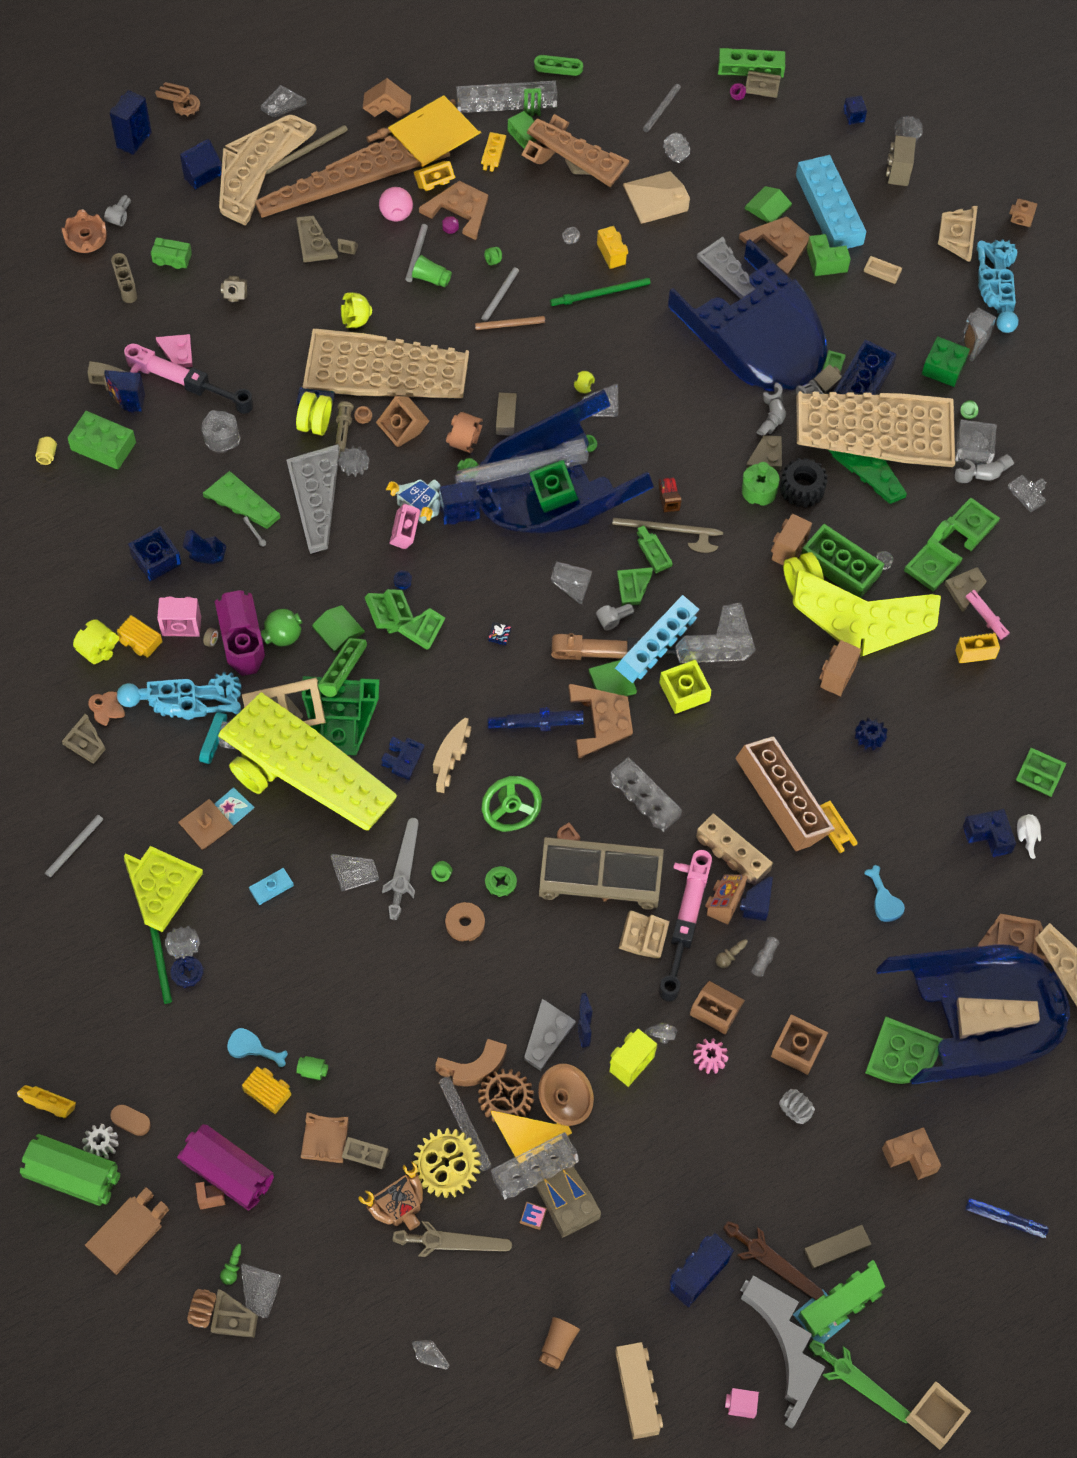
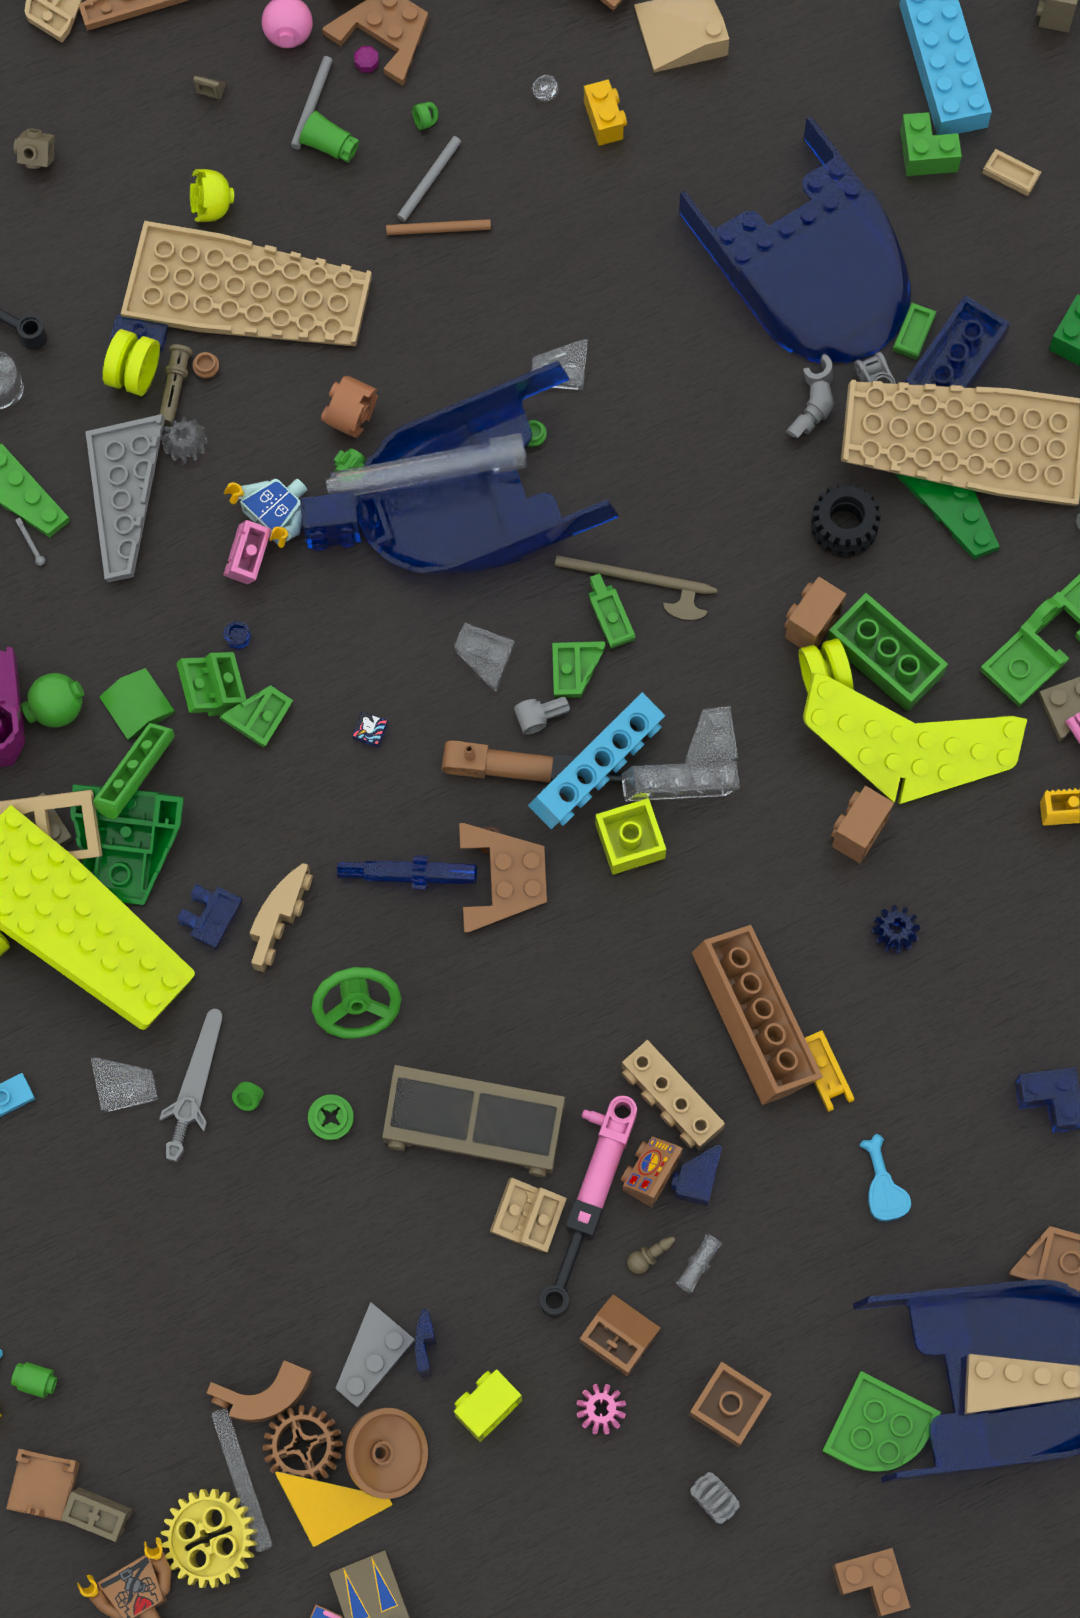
camera: 10 degrees right, 10 degrees up
dark tan wing [296,216,338,262] -> none
medium nougat slope [376,396,429,447] -> none
medium nougat tile [445,902,485,942] -> none
clear brick [491,1132,579,1200] -> none
dark tan slope [496,393,517,436] -> none
green brick [529,460,578,513] -> none
green bar [550,278,651,306] -> none
nougat tile [557,823,580,841] -> none
neon yellow piece [574,371,595,393] -> none
bright green tile [589,660,637,696] -> none
clear brick [611,757,682,832] -> none
clear piece [645,1023,678,1044] -> none
leg [658,478,681,512] -> none
light grey wing [697,237,757,301] -> none
medium nougat wing [739,216,810,278] -> none
bright green brick [742,462,780,506] -> none
bright green slope [745,186,792,223] -> none
dark tan wing [746,435,782,470] -> none
dark tan brick [814,365,842,394] -> none
clear tile [876,551,894,570] -> none

